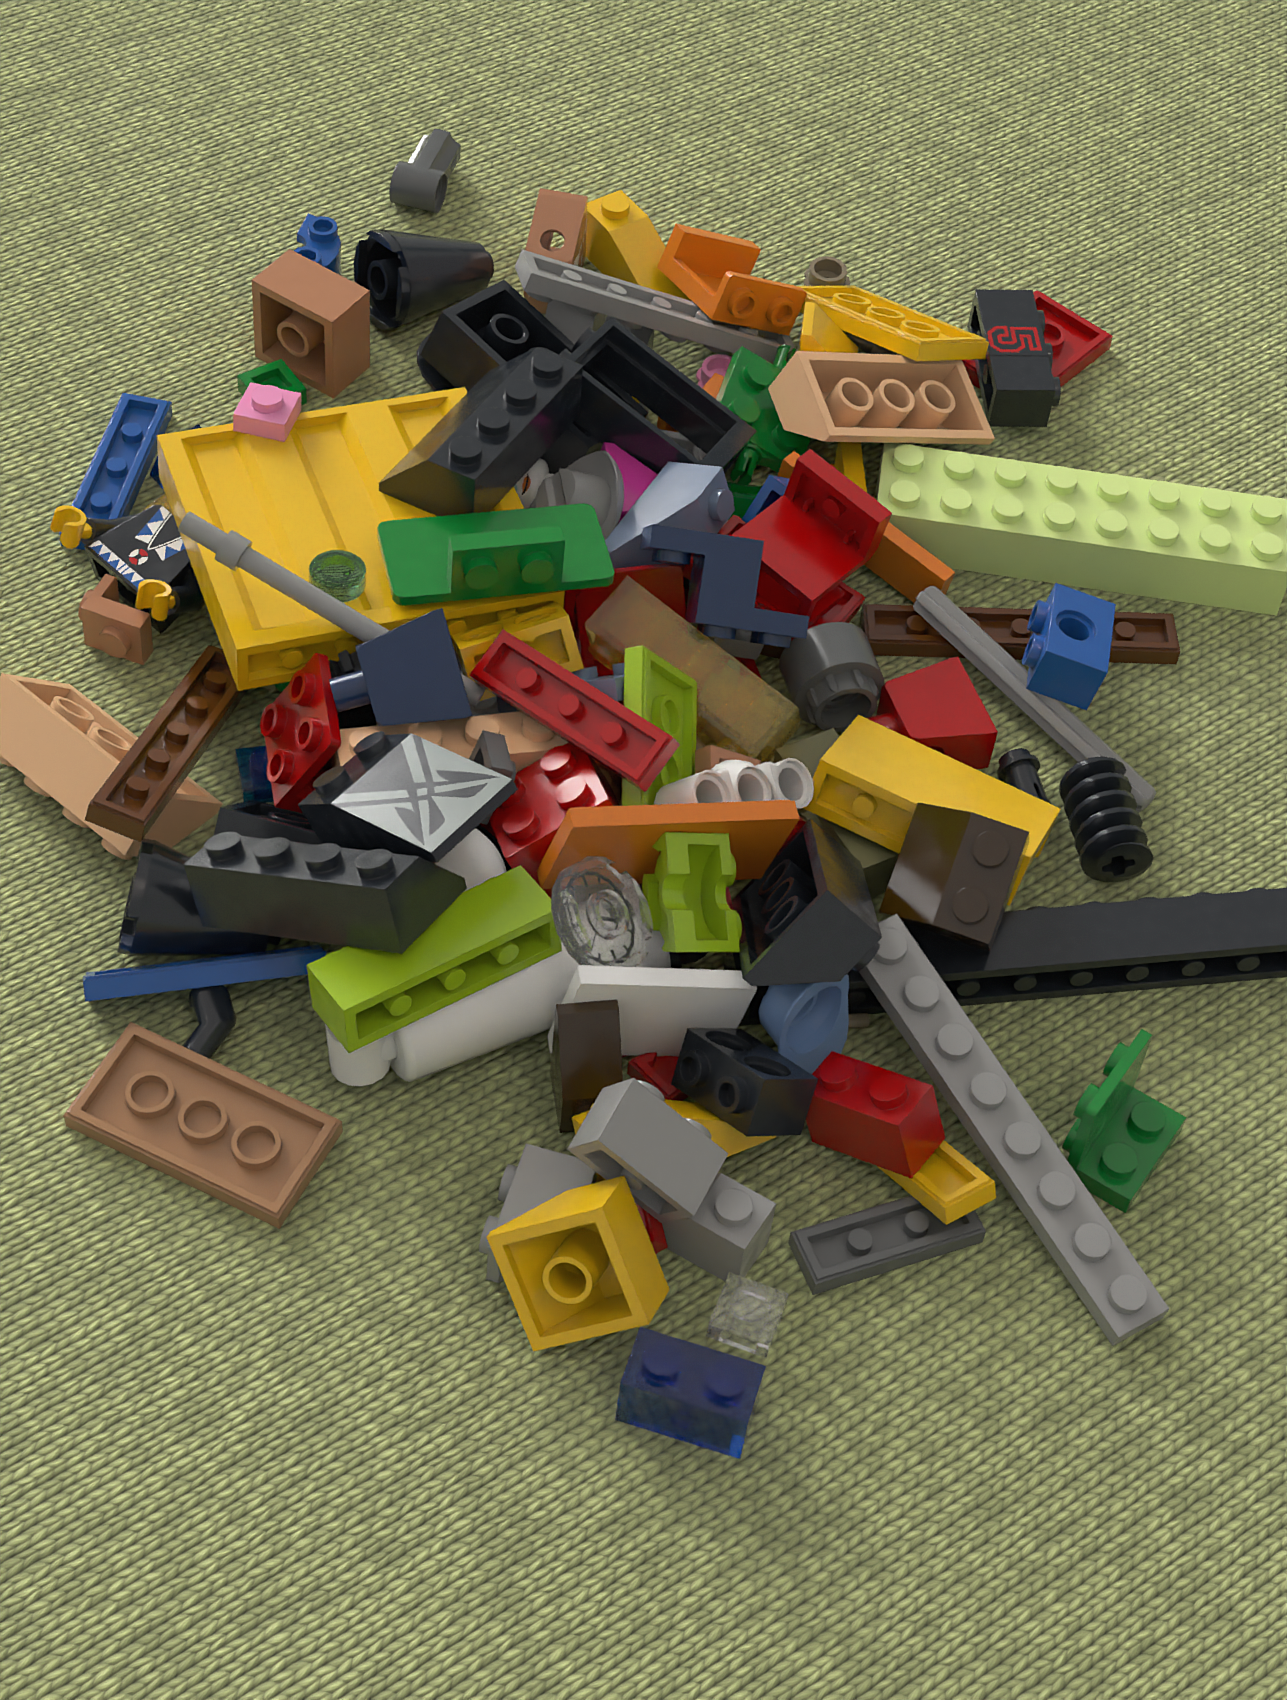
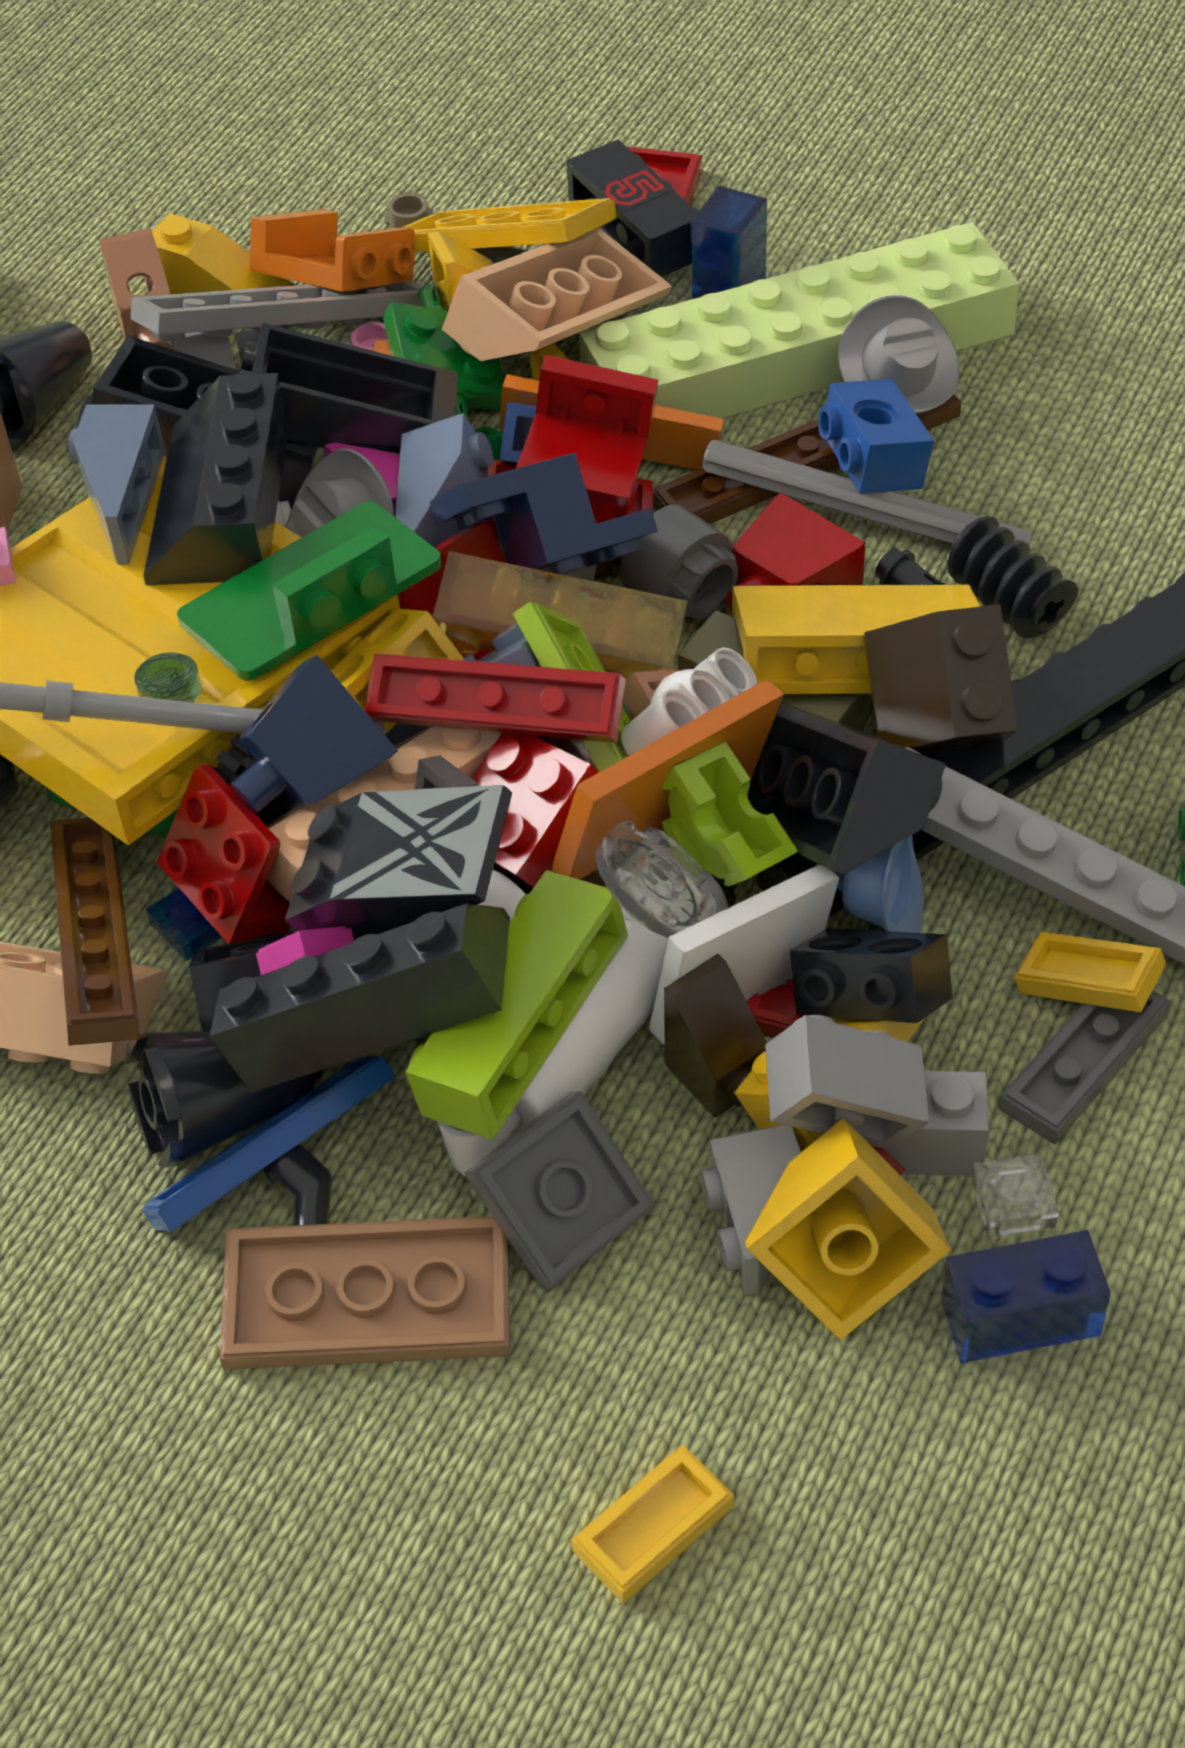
camera: 20 degrees left, 0 degrees up
red brick [806,1051,945,1179] -> none
none -> sand blue slope [69,405,165,564]
none -> dark pink tile [256,926,354,975]
none -> dark grey tile [464,1091,656,1289]
none -> yellow tile [571,1444,734,1604]
none -> brick [691,186,767,299]
none -> light grey hat [838,295,959,414]

